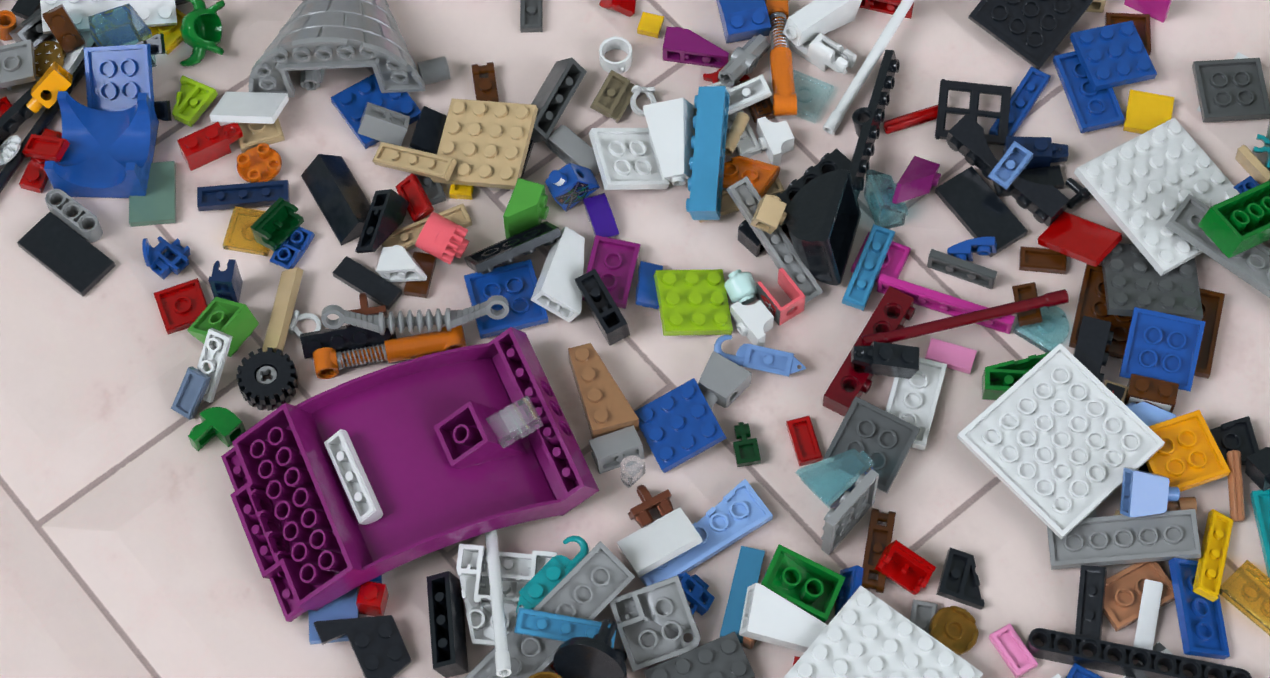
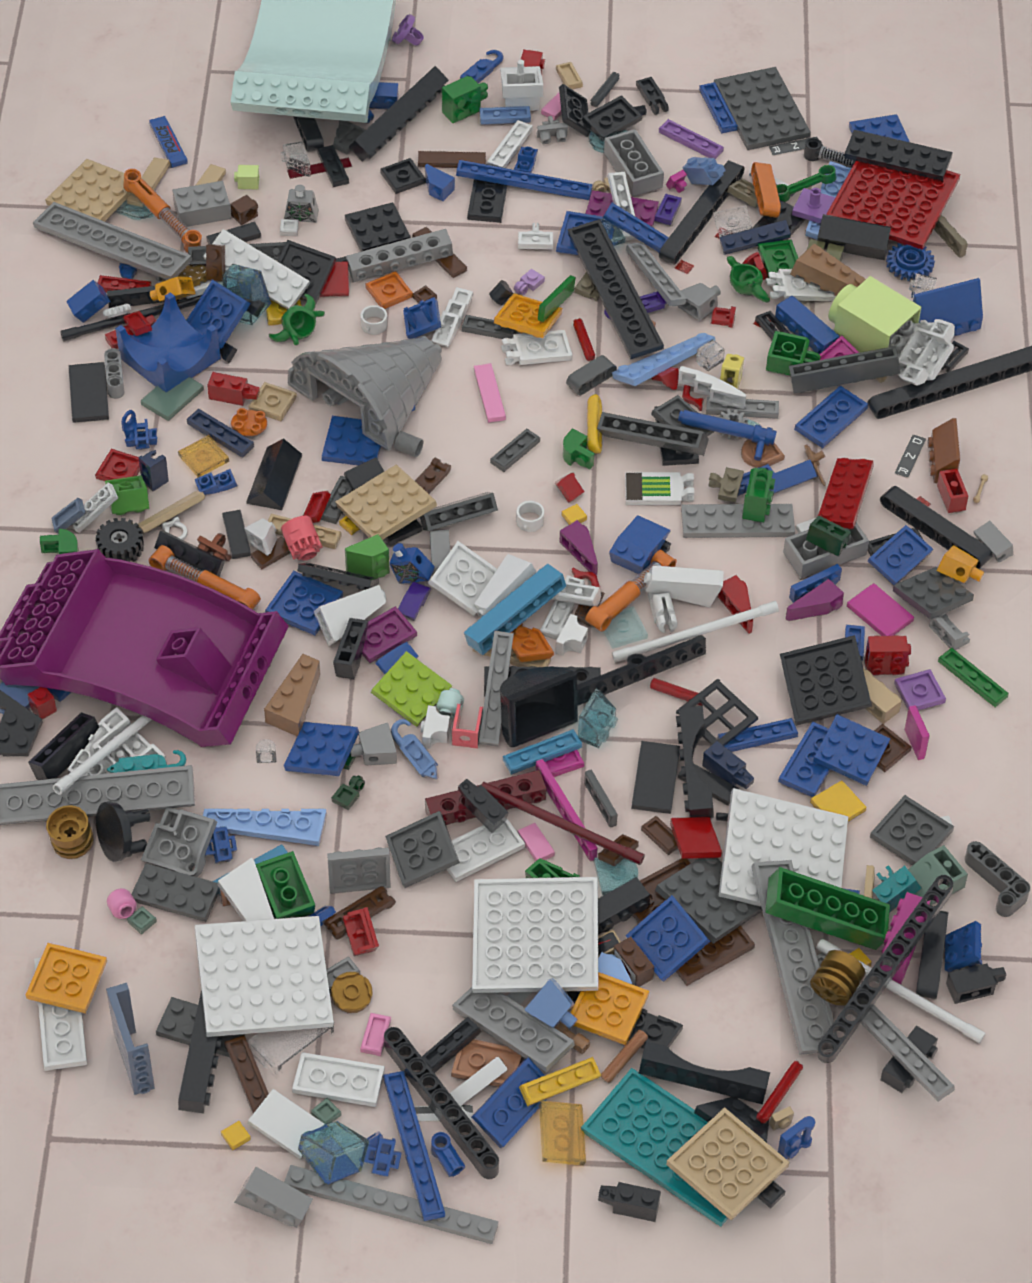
camera: 40 degrees right, 10 degrees down
lime wing [172,75,218,127] -> none
white tile [210,91,289,124] -> none
dark green hinge [250,197,304,251] -> none
light grey piece [321,295,509,335] -> none
white brick [324,429,383,525] -> none
black slope [355,189,409,253] -> none
light grey hinge [358,102,410,146] -> none
tan tile [372,142,457,182] -> none
clear brick [486,395,543,448] -> none
dark azure tile [514,608,616,648] -> none
light grey hinge [589,425,644,474] -> none
dark tan plate [590,70,639,123] -> none
white tile [617,507,703,578] -> none
copper hips [628,485,673,528] -> none
white piece [630,85,656,116] -> none
light grey piece [718,34,770,87] -> none
tan piece [725,112,750,156] -> none
tan brick [750,194,787,234] -> none
red tile [786,416,823,467] -> none
clear light blue slope [795,448,875,509] -> none
magenta slope [892,156,941,204] -> none
black wing [936,547,985,610] -> none
blue slope [947,237,997,261] -> none
medium blue slope [988,141,1033,190] -> none

